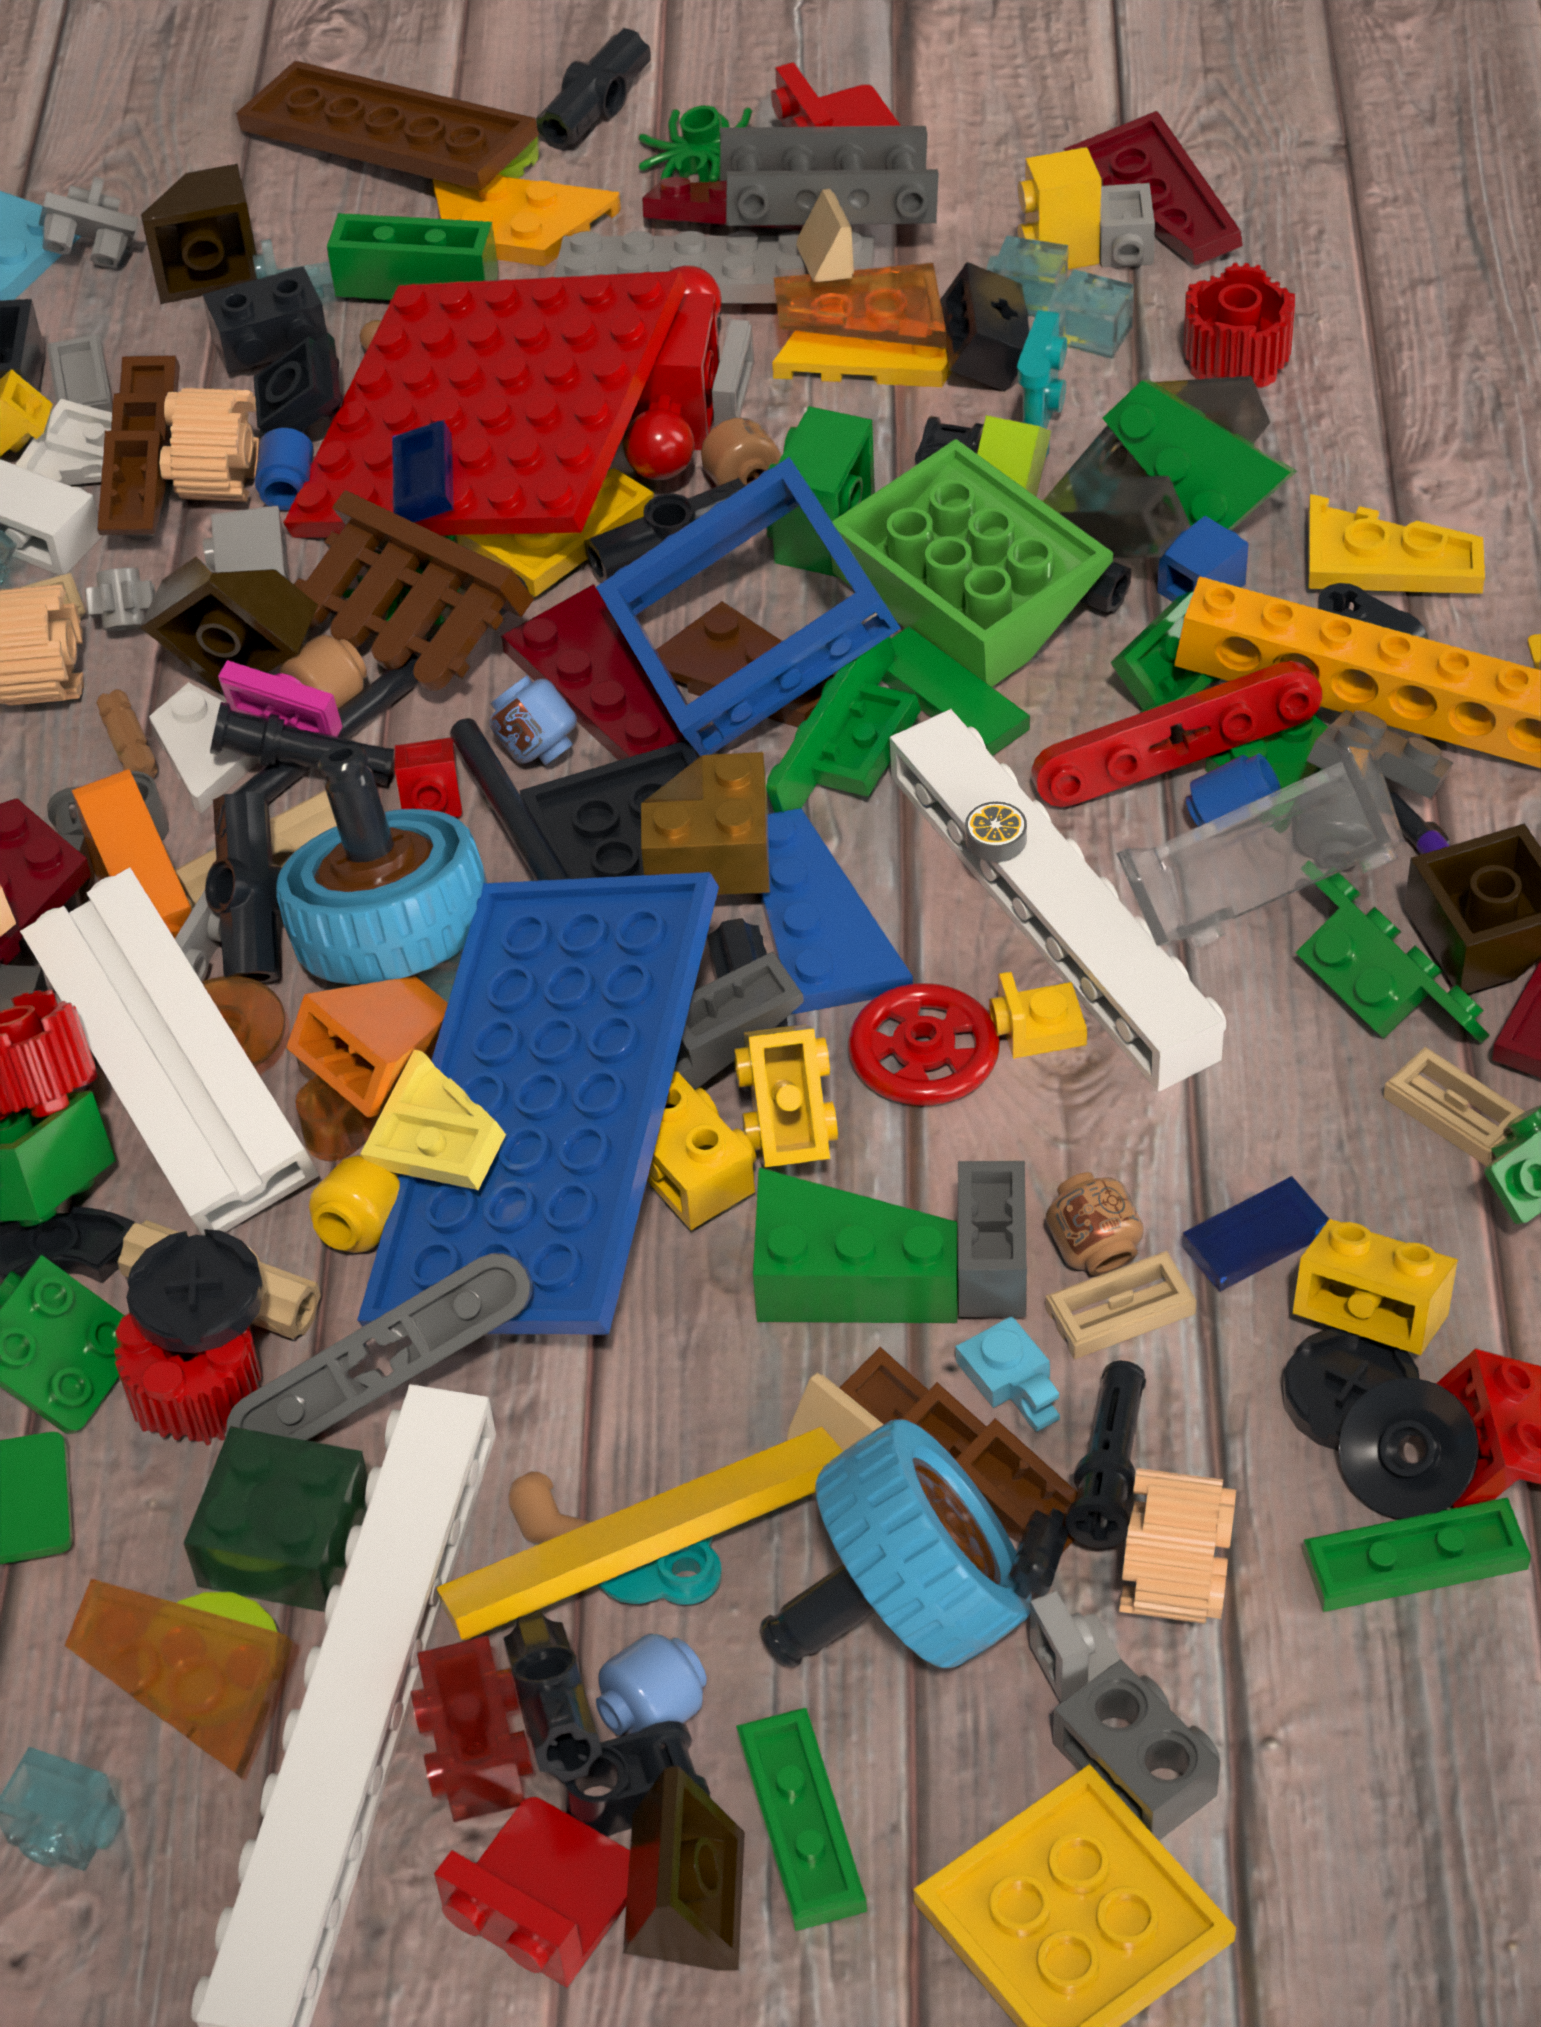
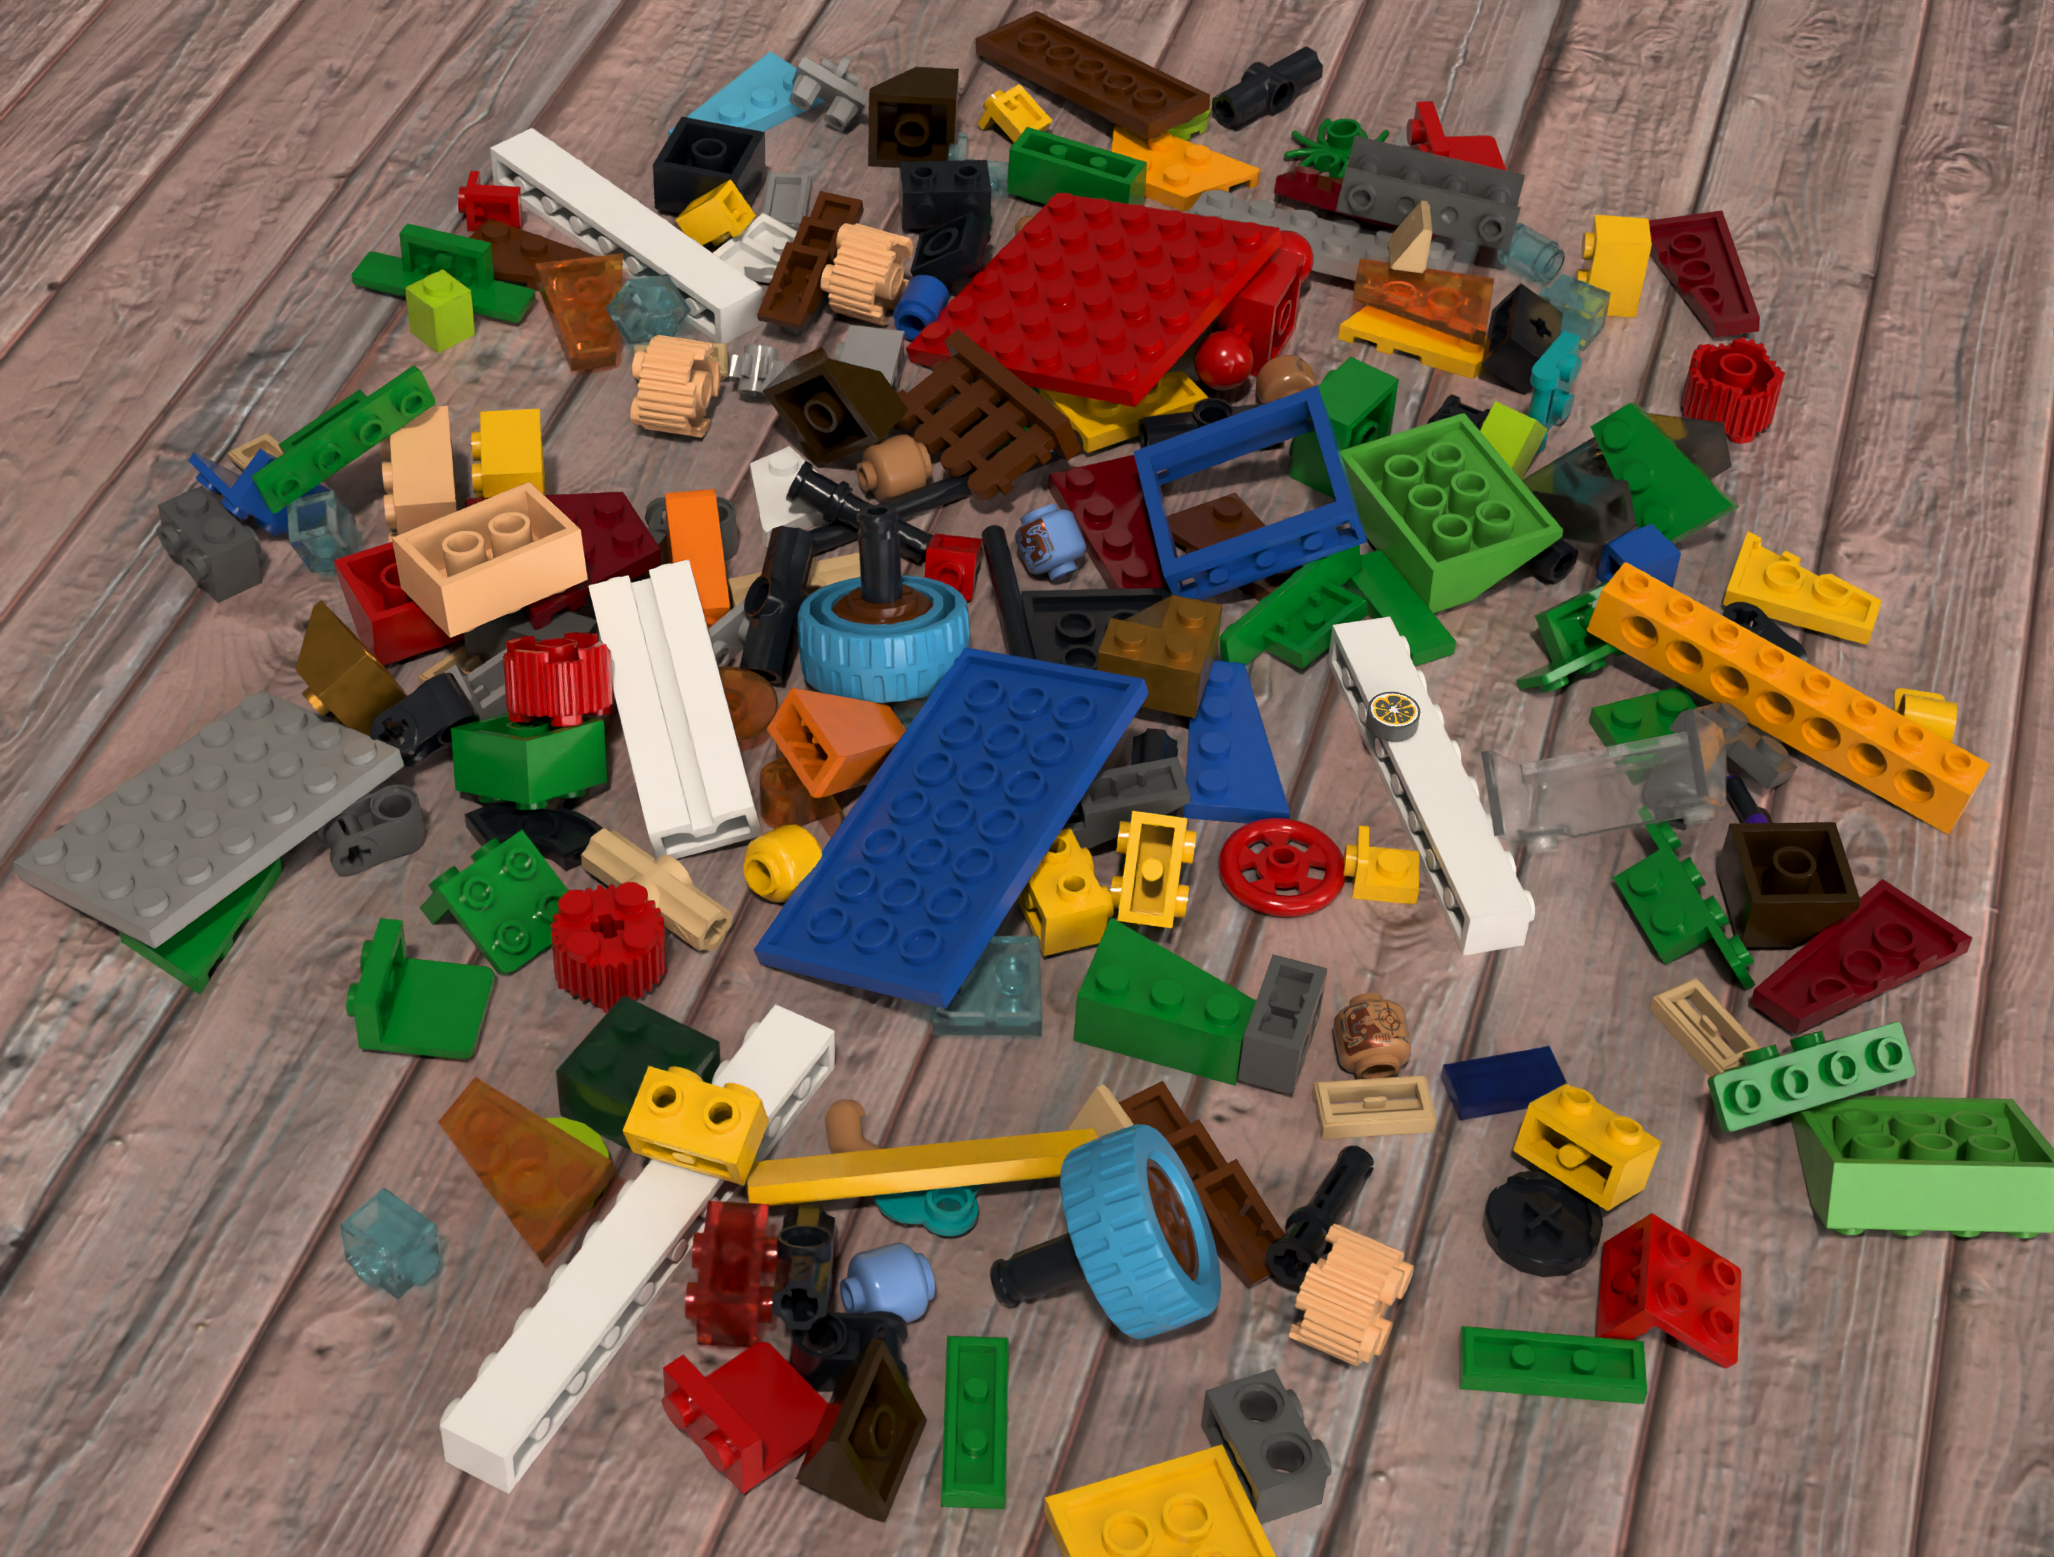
camera: 10 degrees right, 5 degrees down
medium nougat axle [96,689,158,778] -> none
black tile [126,1229,265,1353] -> none
dark pink plate [218,660,343,737] -> none
dark grey piece [226,1253,533,1462] -> none
light yellow wing [360,1050,506,1190] -> none
clear blue tile [392,420,454,522] -> none
light grey tile [712,320,754,427] -> none
medium azure plate [955,1316,1060,1432] -> none
black axle [1009,1508,1069,1599] -> none
light grey bracket [1030,1590,1121,1703] -> none
red piece [1031,661,1322,807] -> none
clear light blue brick [1047,269,1134,359] -> none
light grey bracket [1100,183,1155,268] -> none
blue brick [1186,753,1282,835] -> none
black dish [1339,1378,1479,1519] -> none
none -> yellow brick [623,1066,769,1186]
none -> clear light blue wing [932,936,1042,1036]
none -> yellow bracket [977,84,1053,143]
none -> clear light blue brick [1497,223,1565,282]

